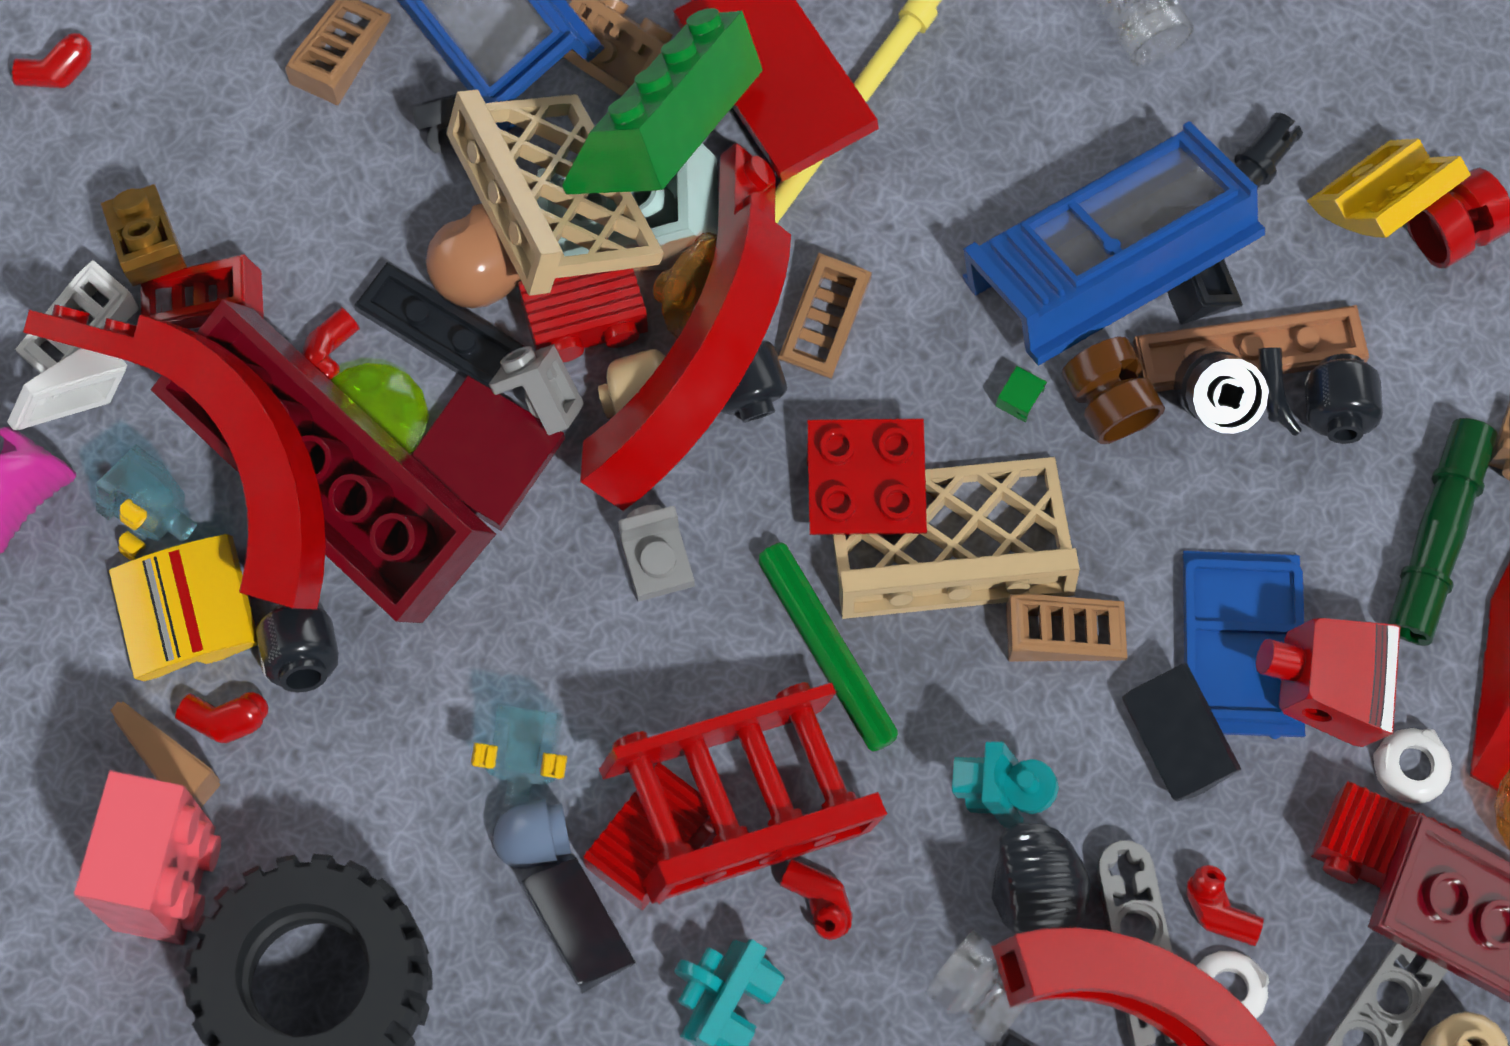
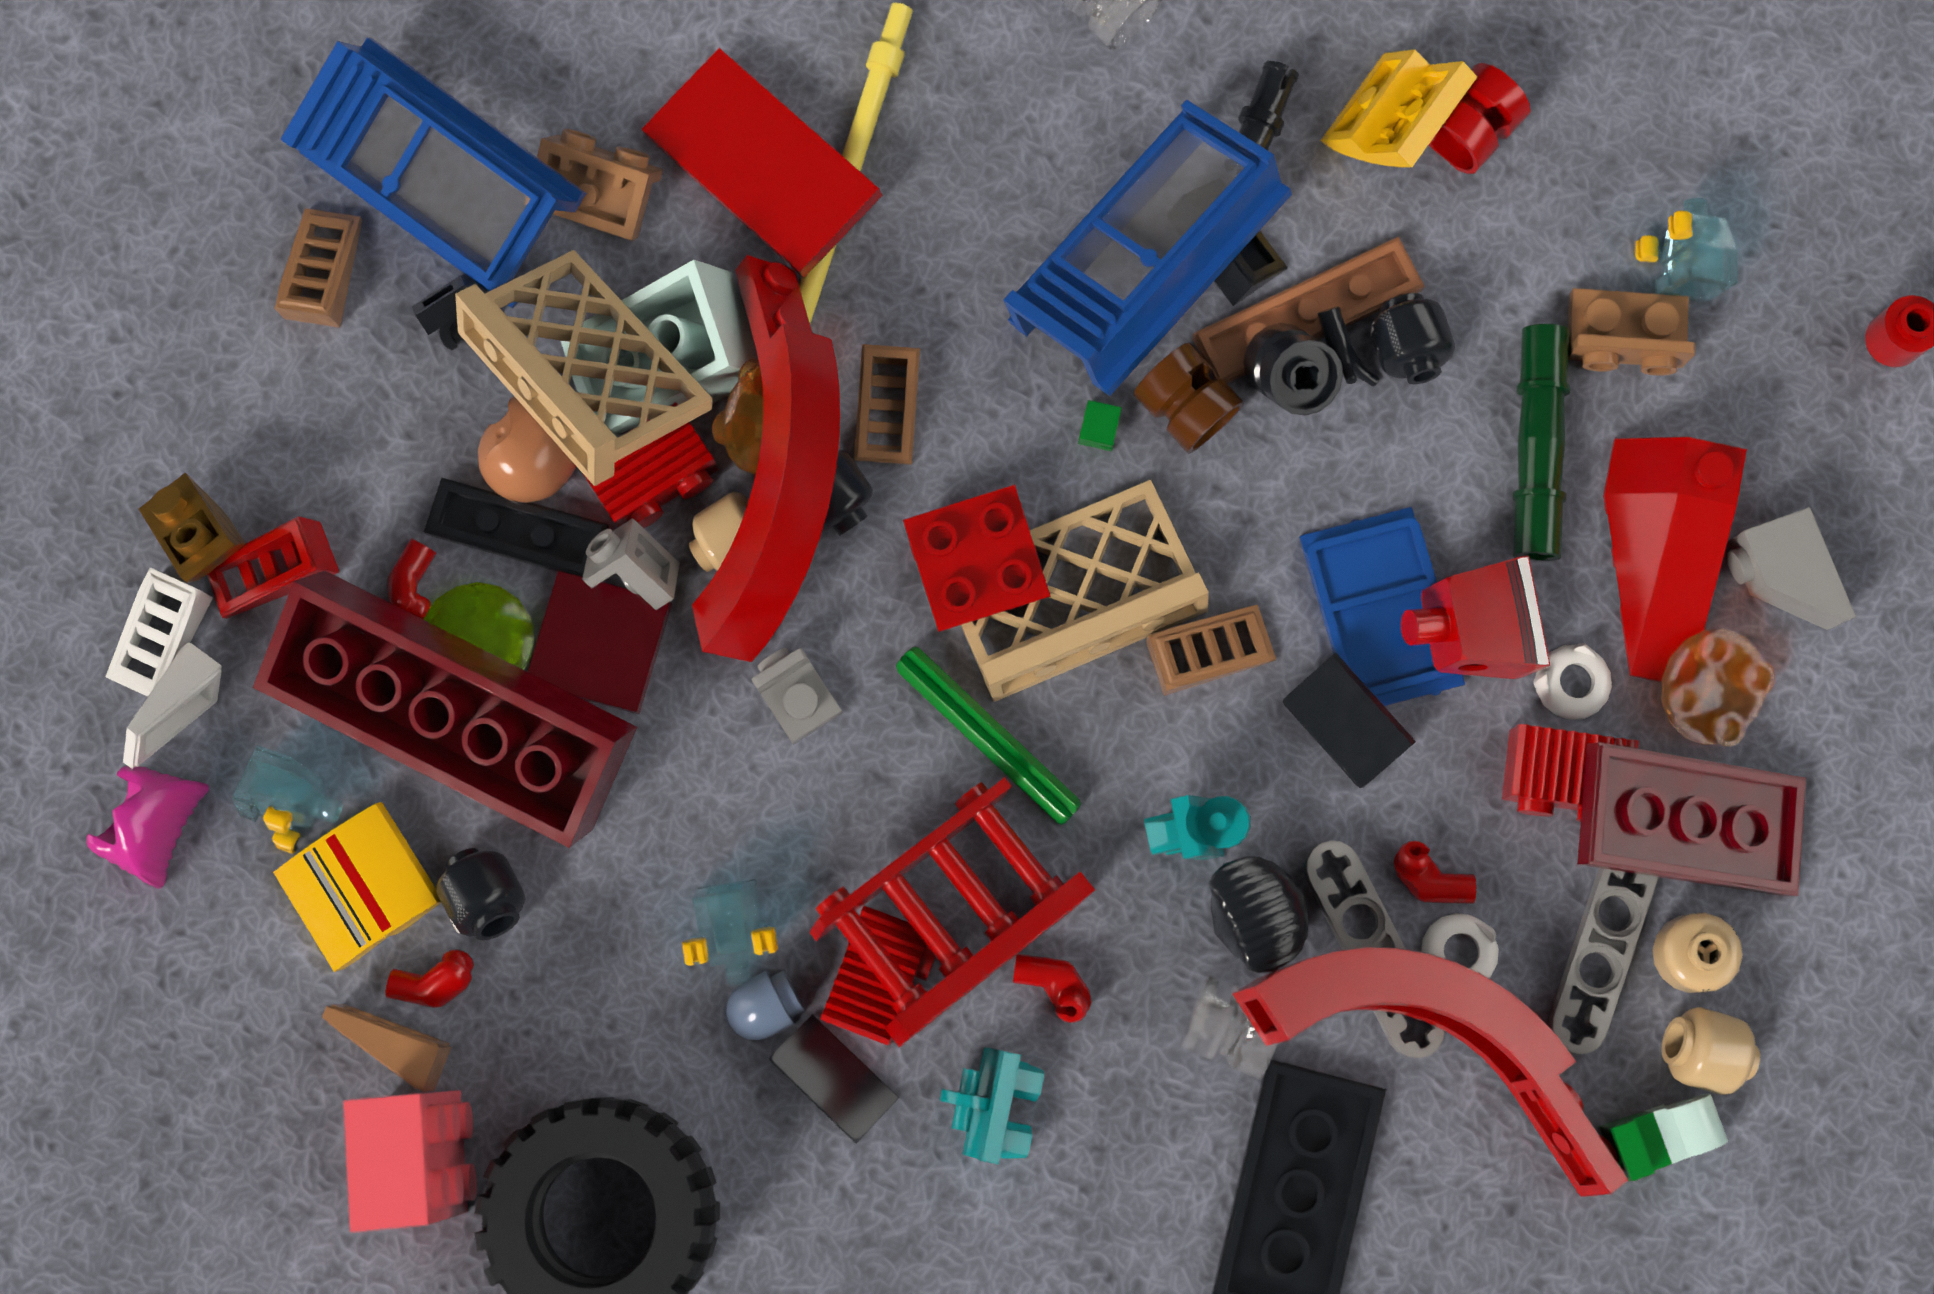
camera: 10 degrees left, 10 degrees up
red arm [12,33,92,88] -> none
red arch [23,304,326,610] -> none
green slope [562,8,763,195] -> none

